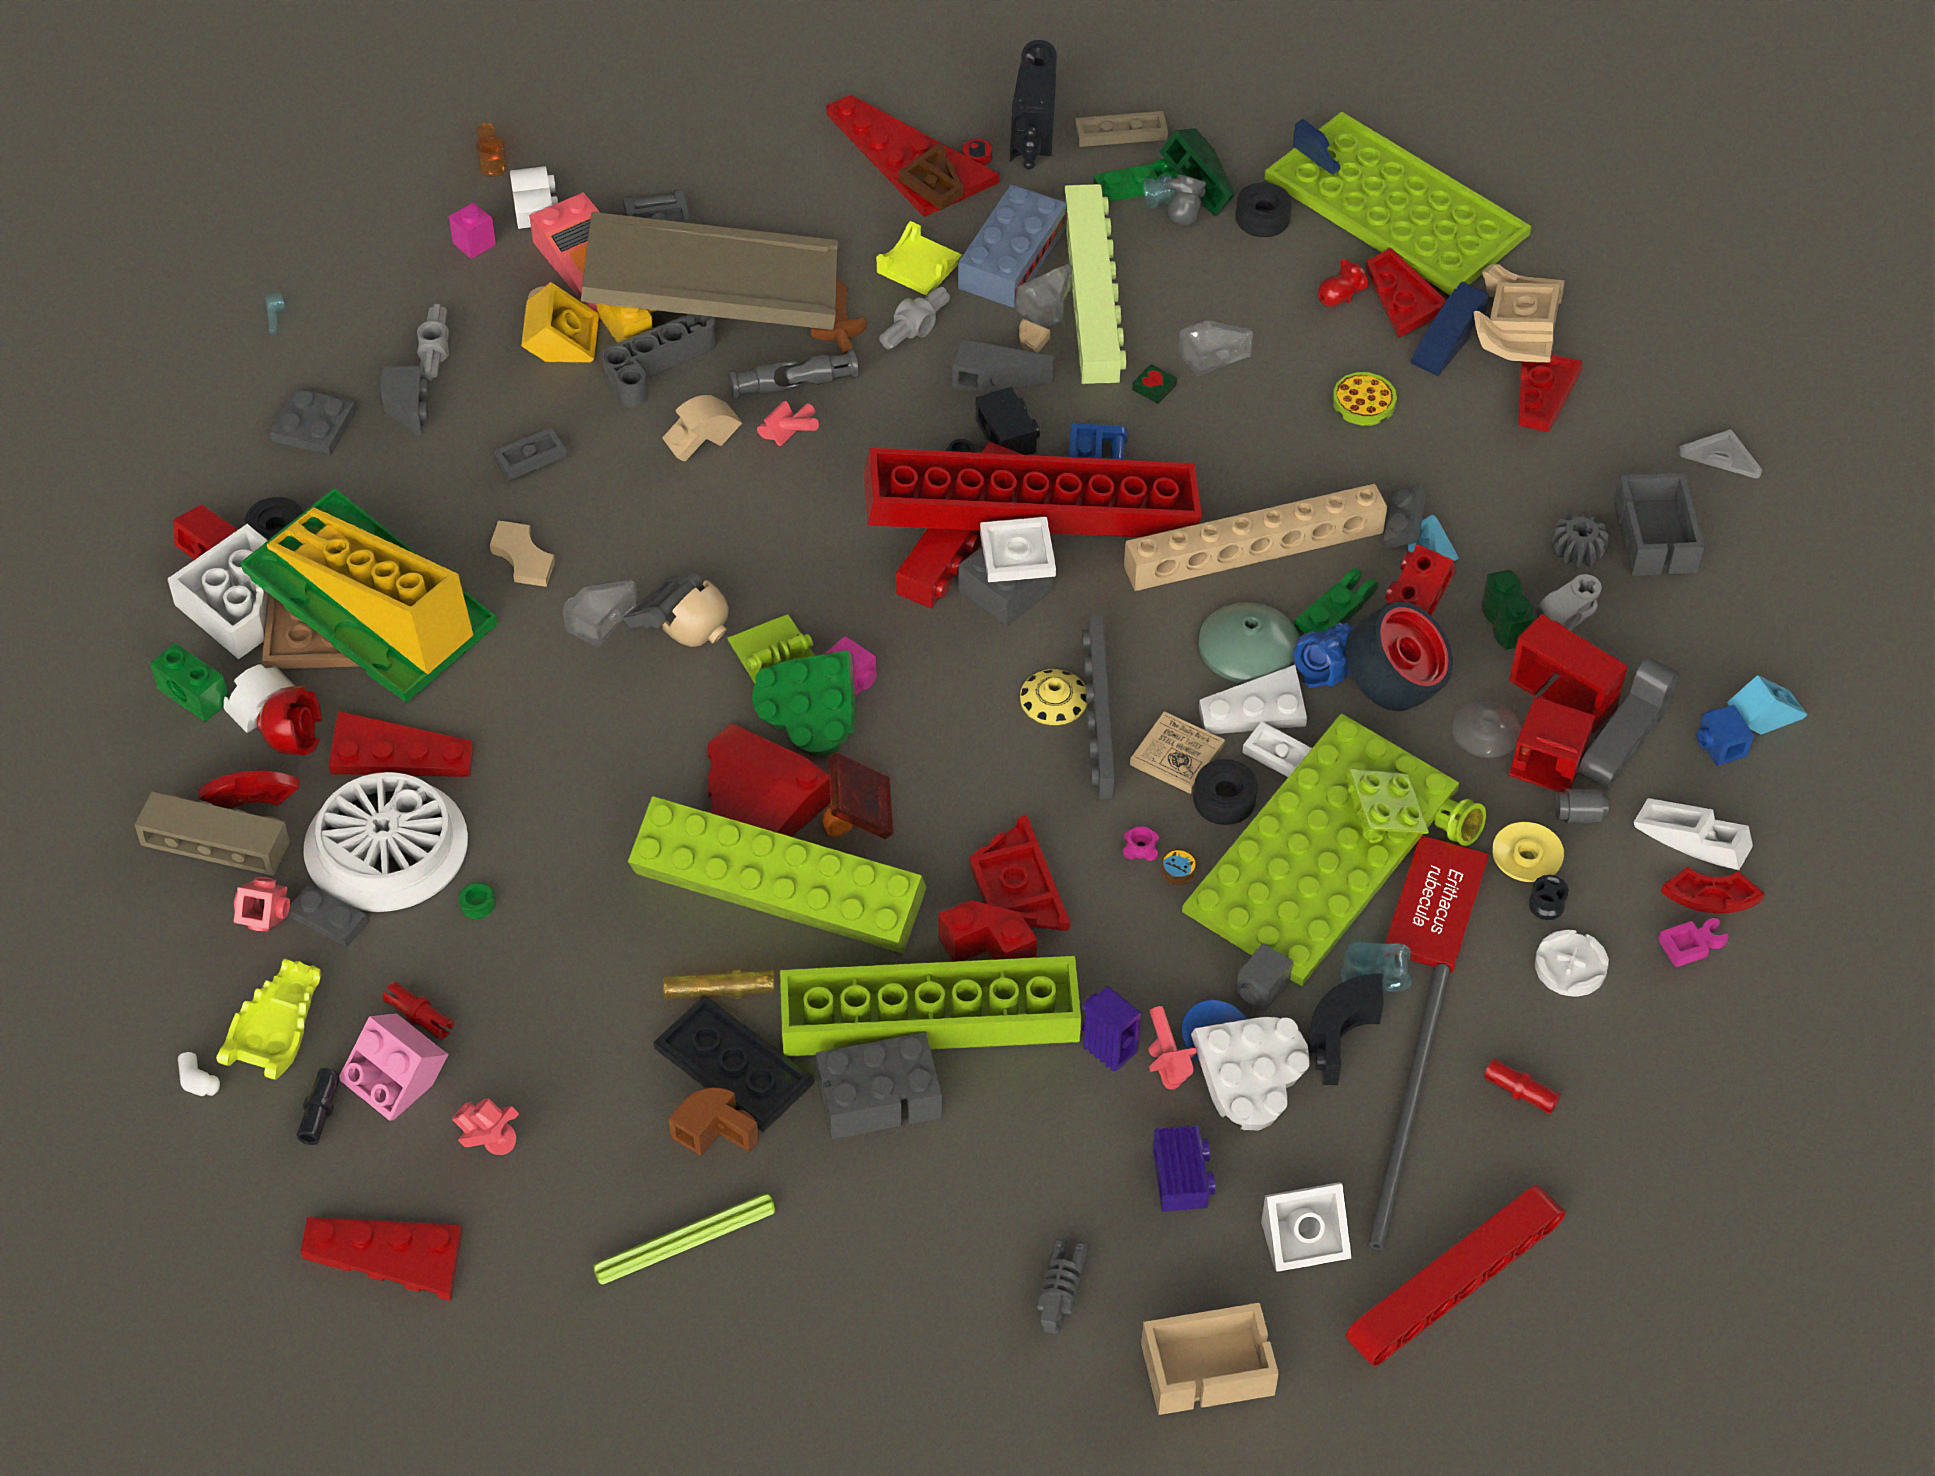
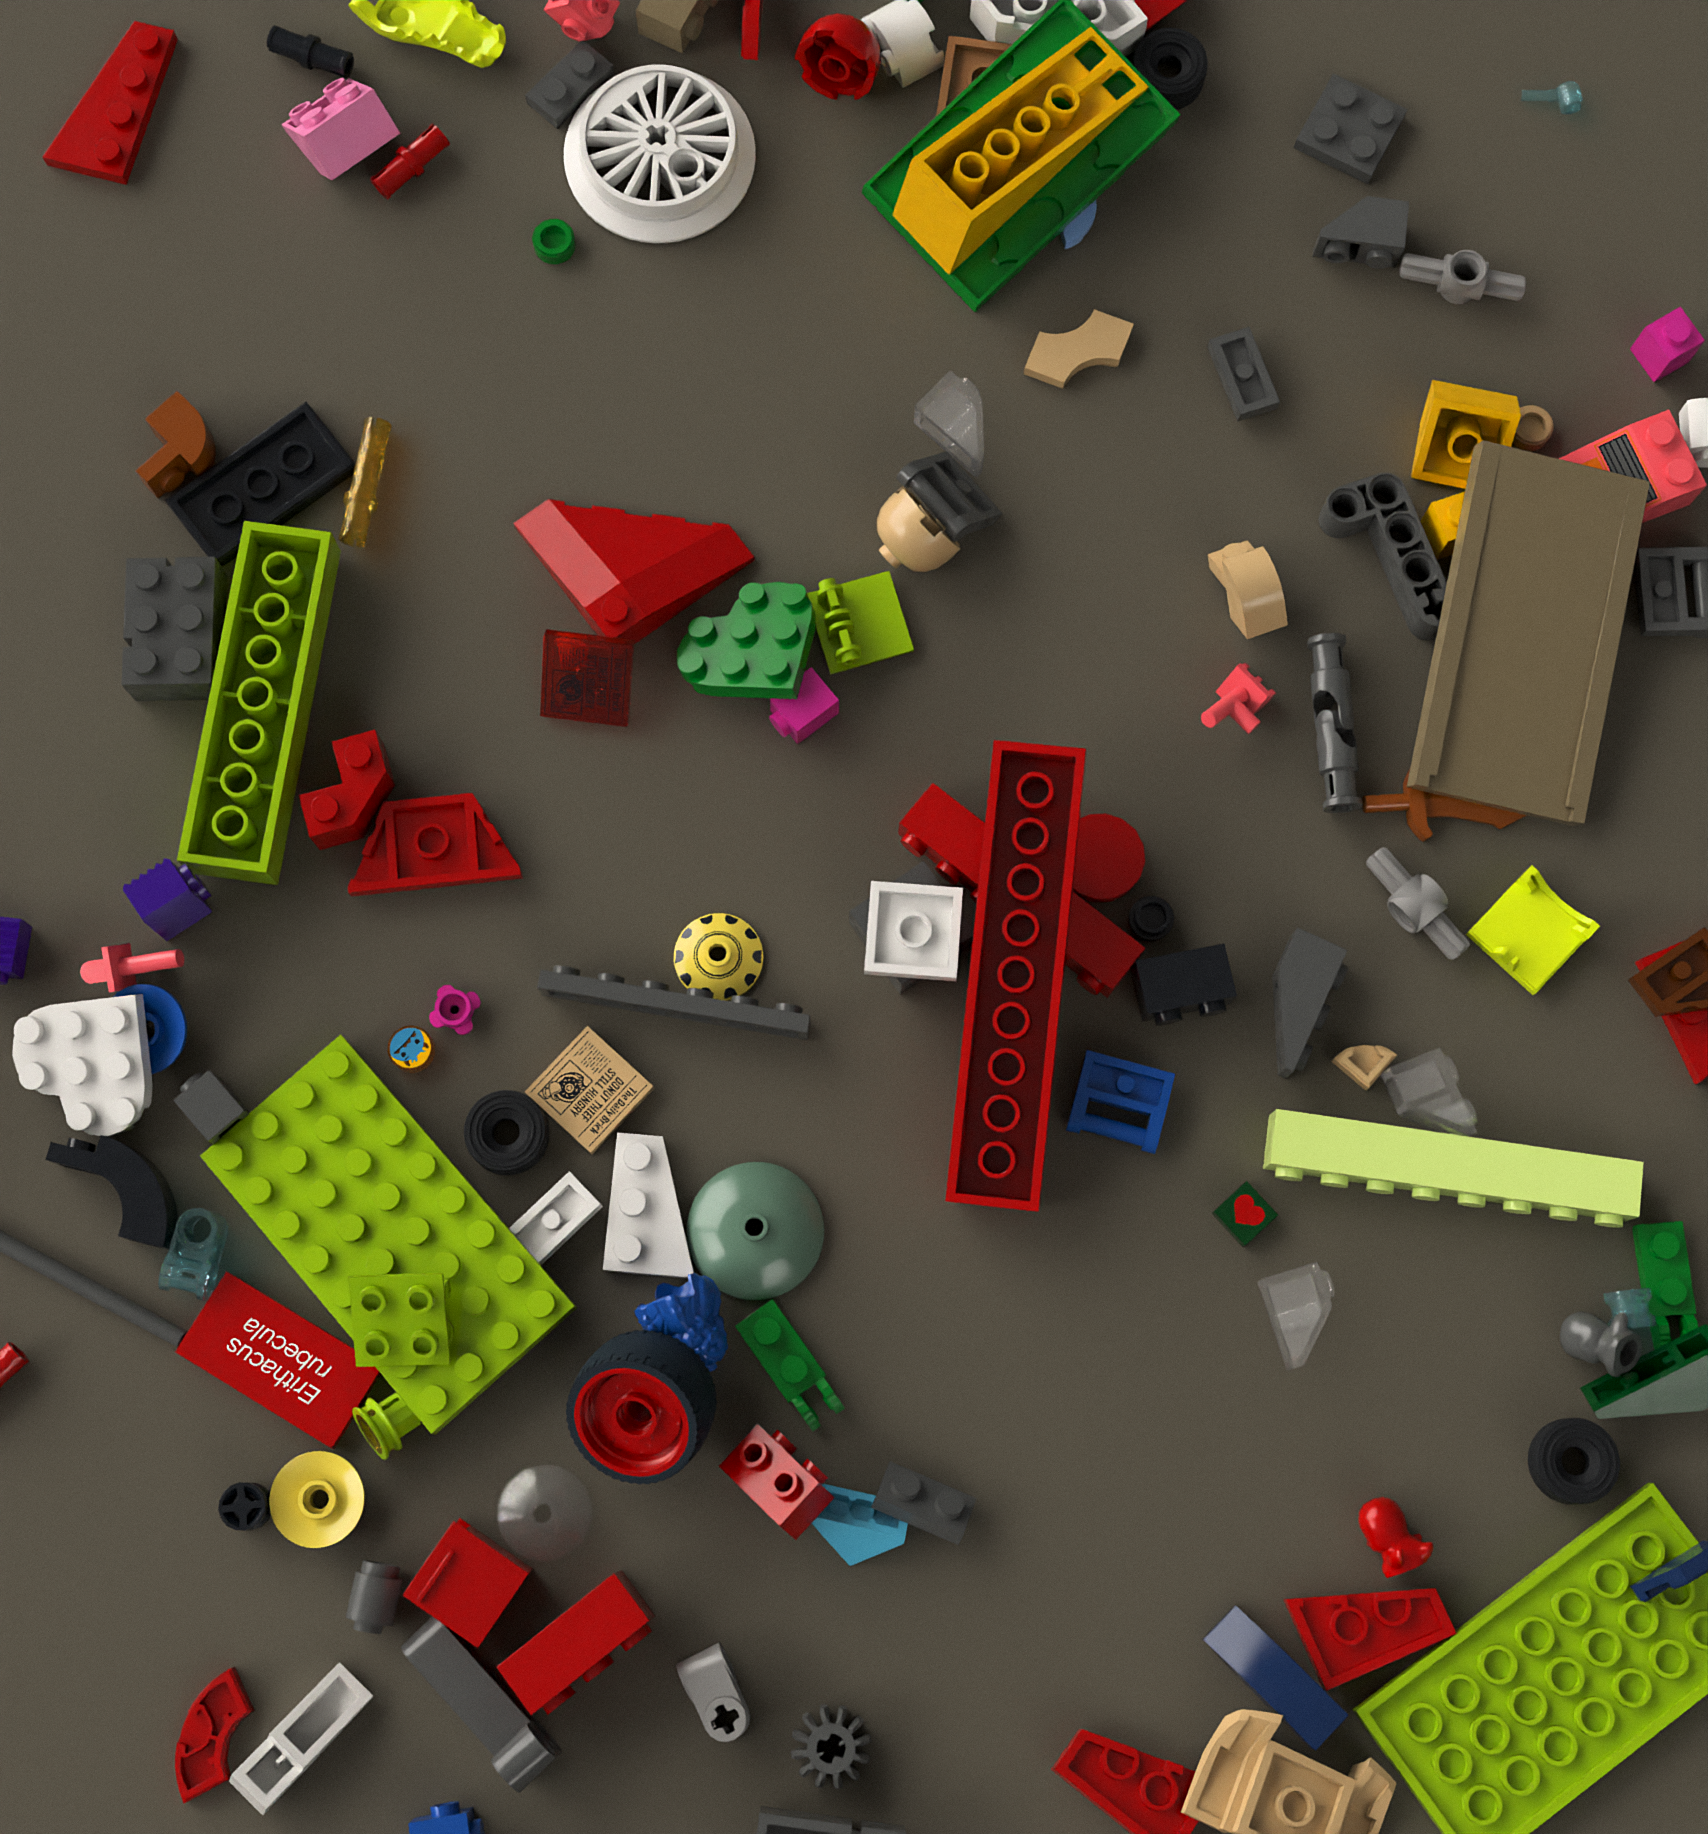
camera: 100 degrees right, 25 degrees up
red wing [329,711,474,777] -> none
coral hips [452,1098,519,1155] -> none
lime axle [593,1193,775,1284] -> none
lime brick [628,796,927,954] -> none
sand blue brick [958,185,1067,308] -> none
tan brick [1124,484,1387,591] -> none
tile [1332,372,1397,426] -> none
dark green brick [1482,569,1534,650] -> none
white tile [1535,929,1609,997] -> none
dark pink plate [1658,918,1729,968] -> none

